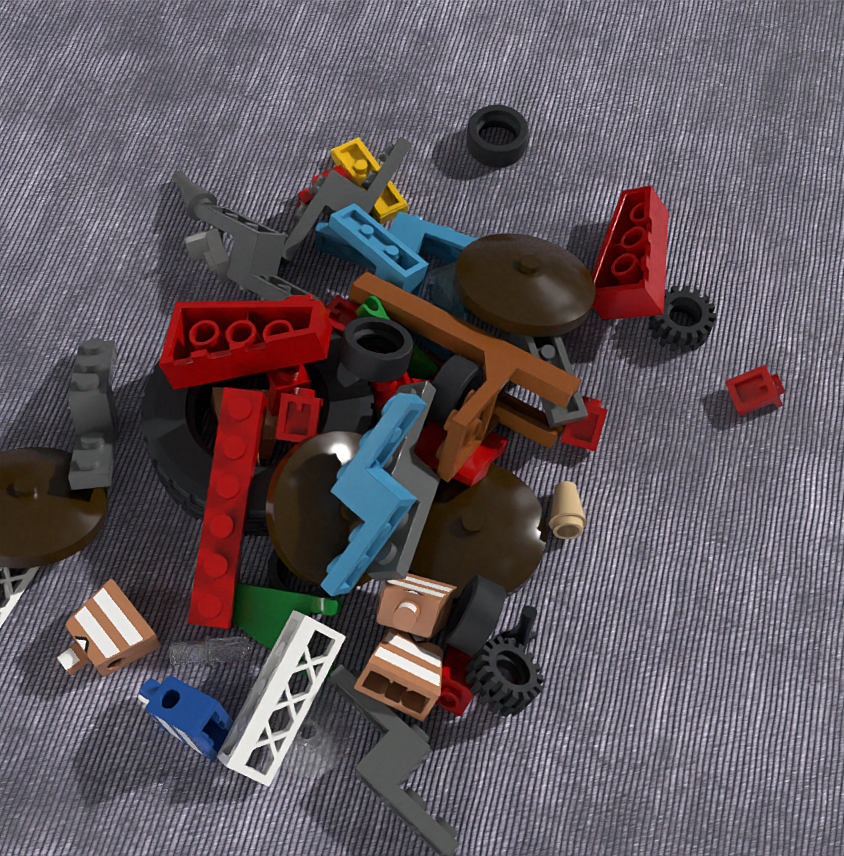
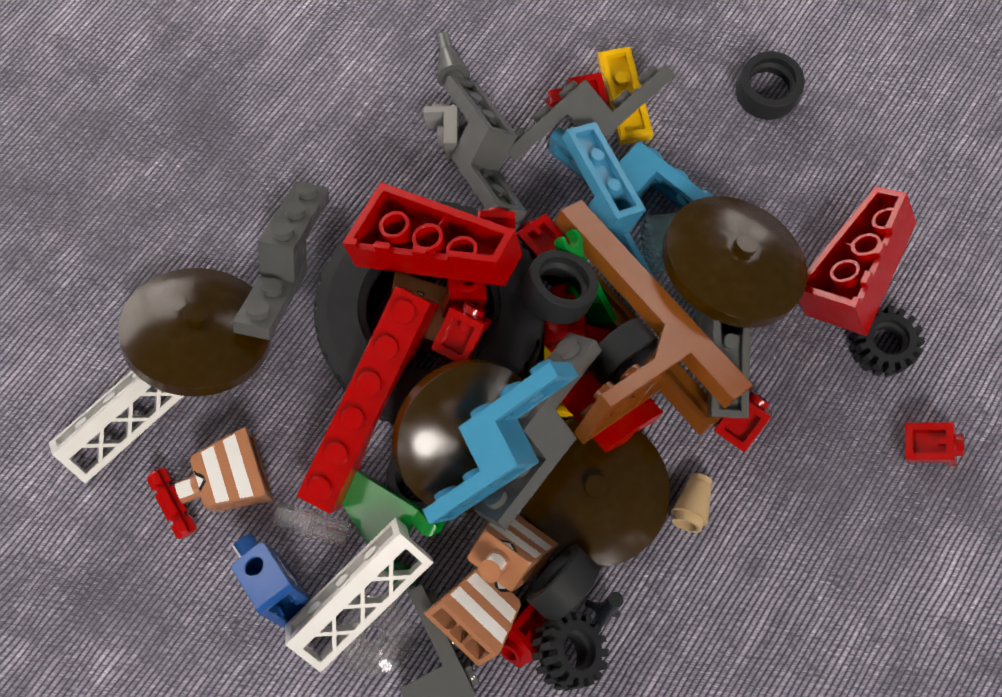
camera: 25 degrees right, 10 degrees up
none -> red axle [146,468,197,539]

